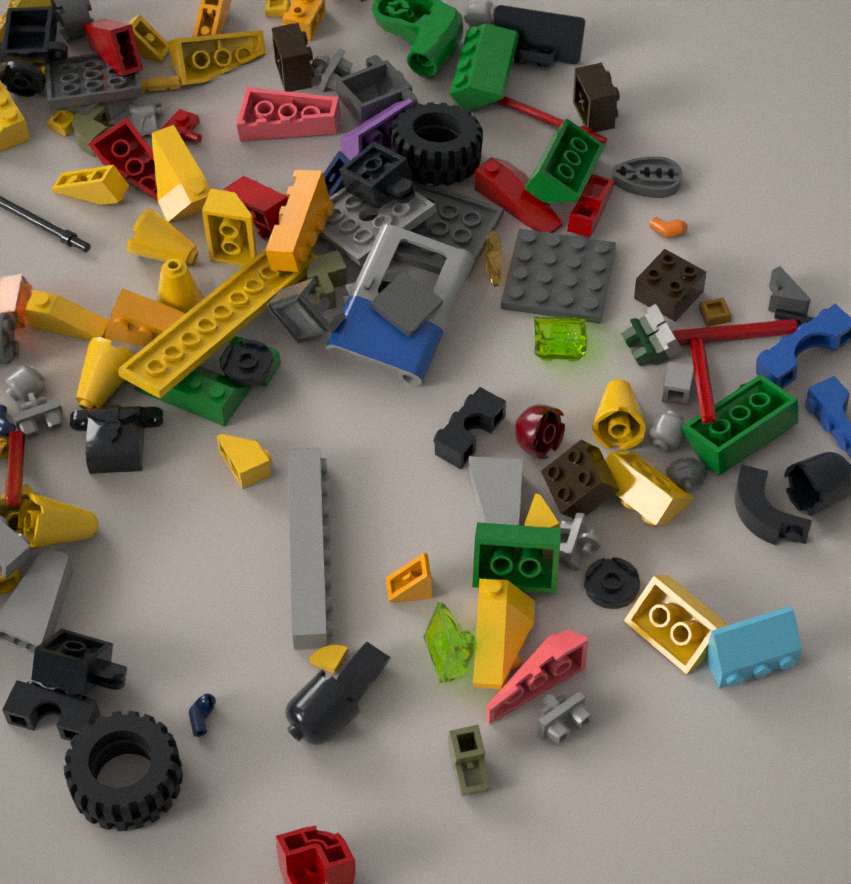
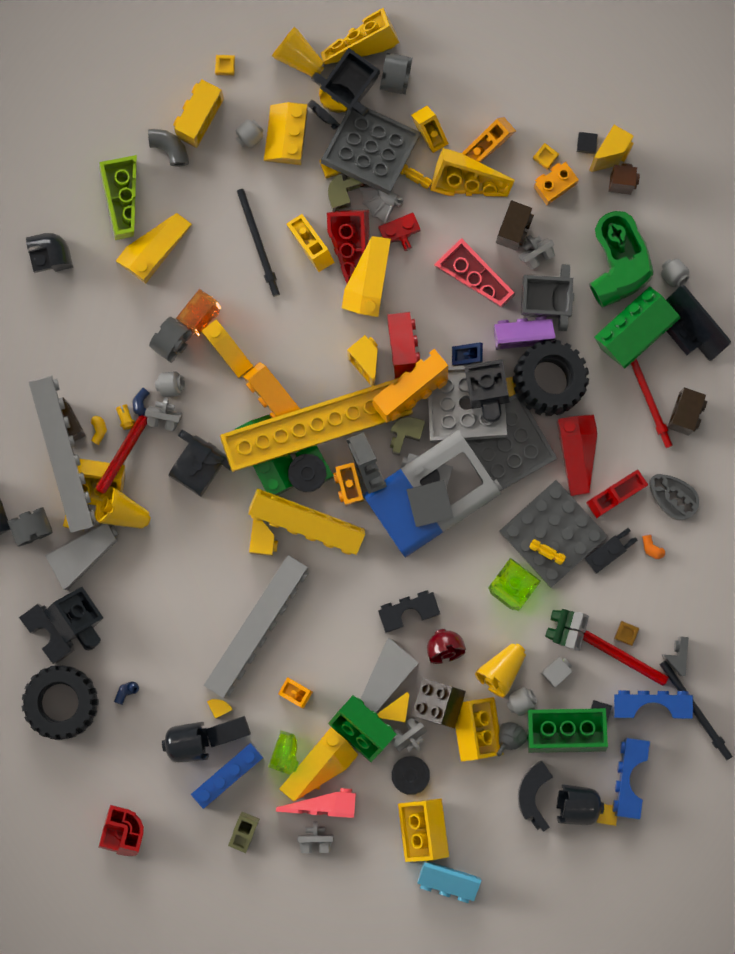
camera: 35 degrees right, 30 degrees up
yellow cone [76,337,134,410] -> none
red slope [83,19,144,76] -> none
yellow cone [126,208,199,266] -> none
yellow cone [156,259,205,313] -> none
clear yellow slope [486,230,502,287] -> none
green slope [524,118,605,203] -> none
dark brown brick [634,249,707,322] -> none
red axle [690,338,717,424] -> none
none -> blue arch [191,743,264,809]
none -> yellow brick [248,488,365,555]
none -> light orange brick [333,462,365,506]
none -> yellow axle [529,539,566,565]
none -> black hinge [585,528,638,574]

